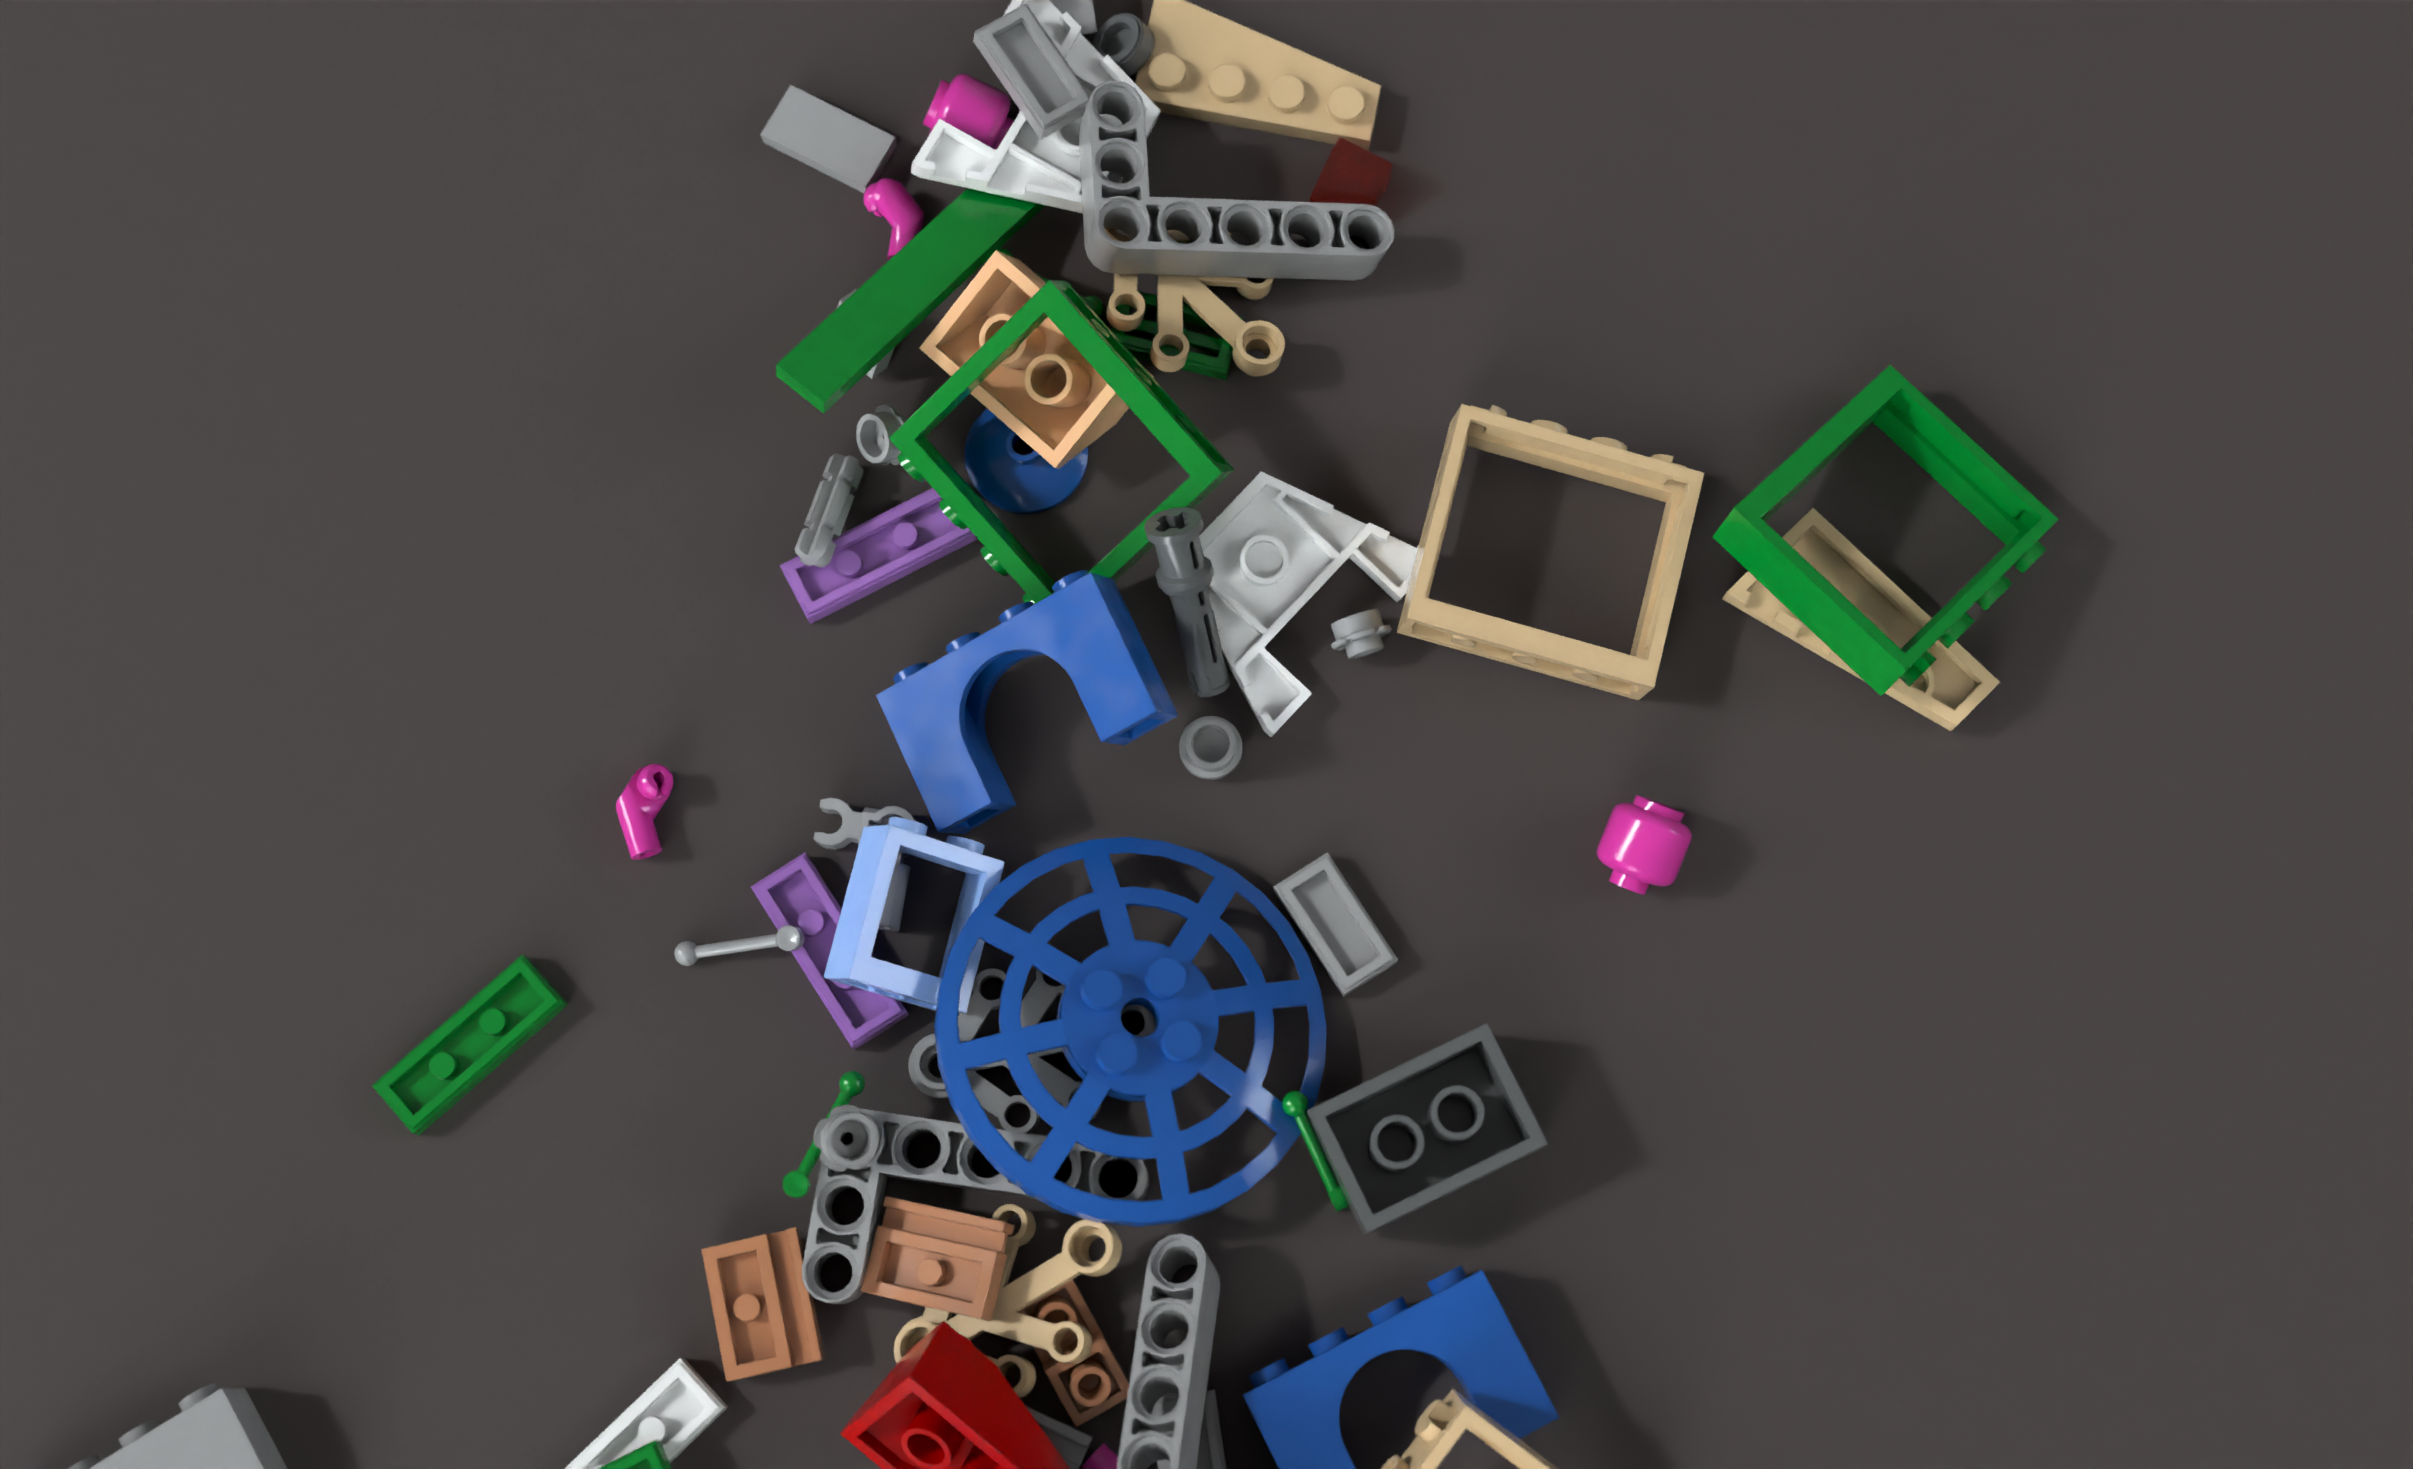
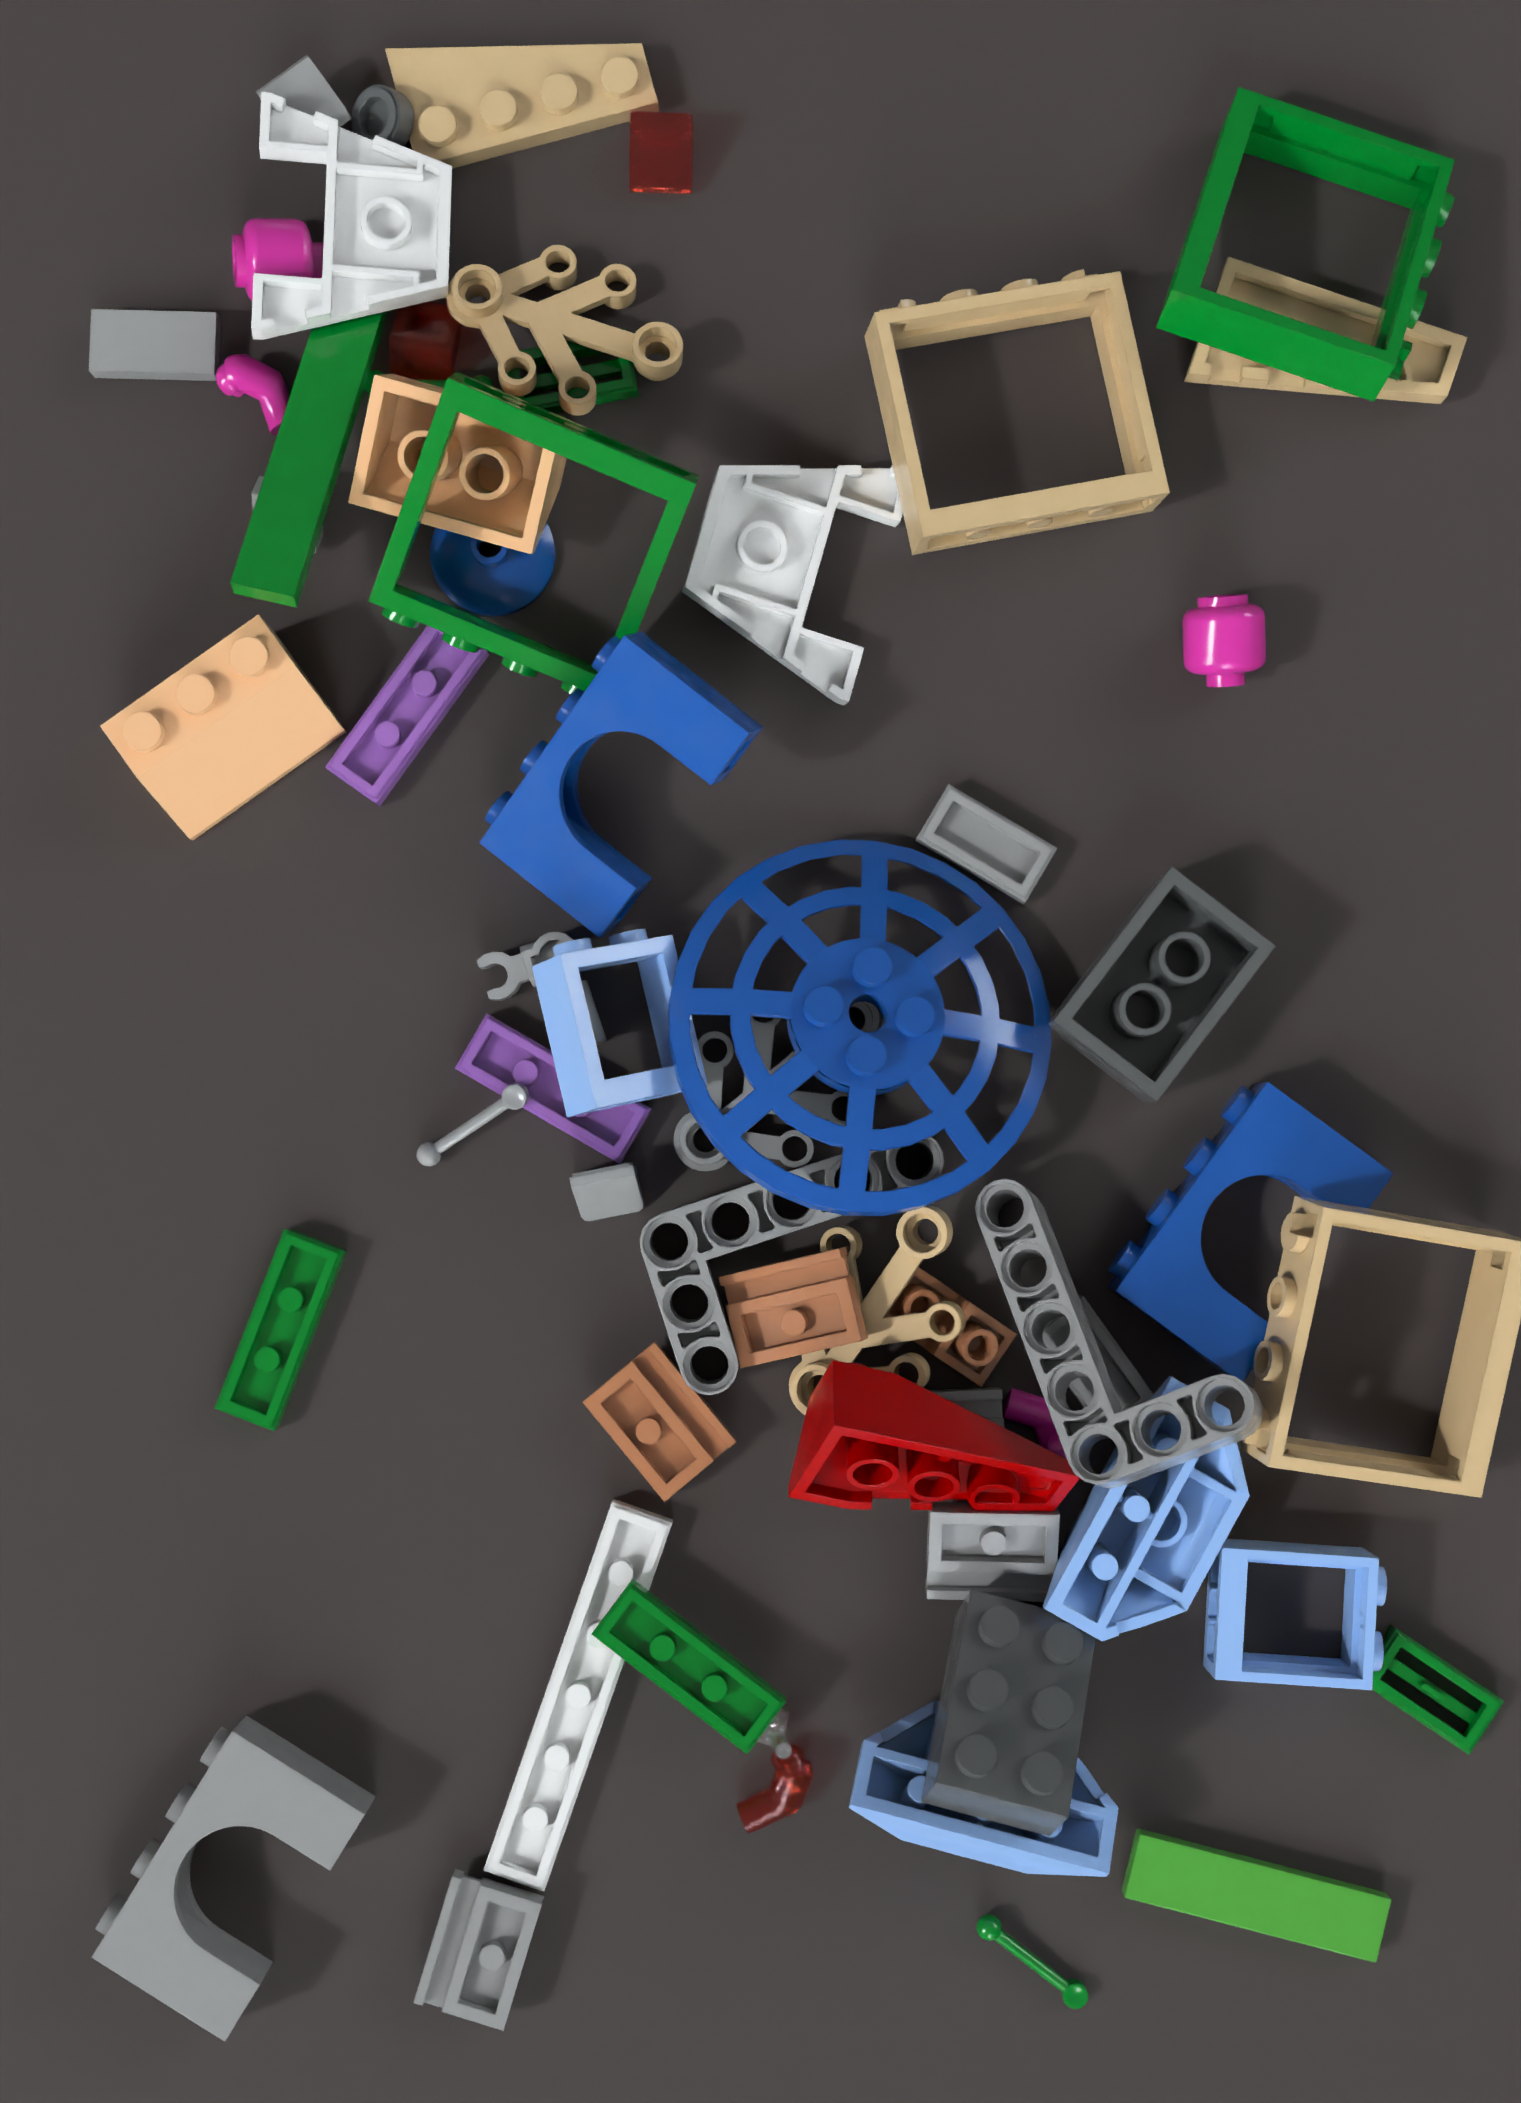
camera: 30 degrees left, 10 degrees up
dark pink arm [616,764,674,860] -> none
green hinge [782,1070,865,1198] -> none
light grey axle [795,454,863,568] -> none
light grey plate [814,1105,879,1172] -> none
light grey plate [856,404,907,465] -> none
light grey tile [973,3,1090,140] -> none
light grey beam [1079,80,1394,281] -> none
dark grey pin [1144,507,1230,697] -> none
light grey plate [1179,716,1243,780] -> none
green hinge [1282,1091,1349,1212] -> none
light grey plate [1331,609,1391,659] -> none
none -> light nougat slope [100,614,346,841]
none -> clear red slope [388,302,462,380]
none -> light grey slope [569,1163,644,1221]

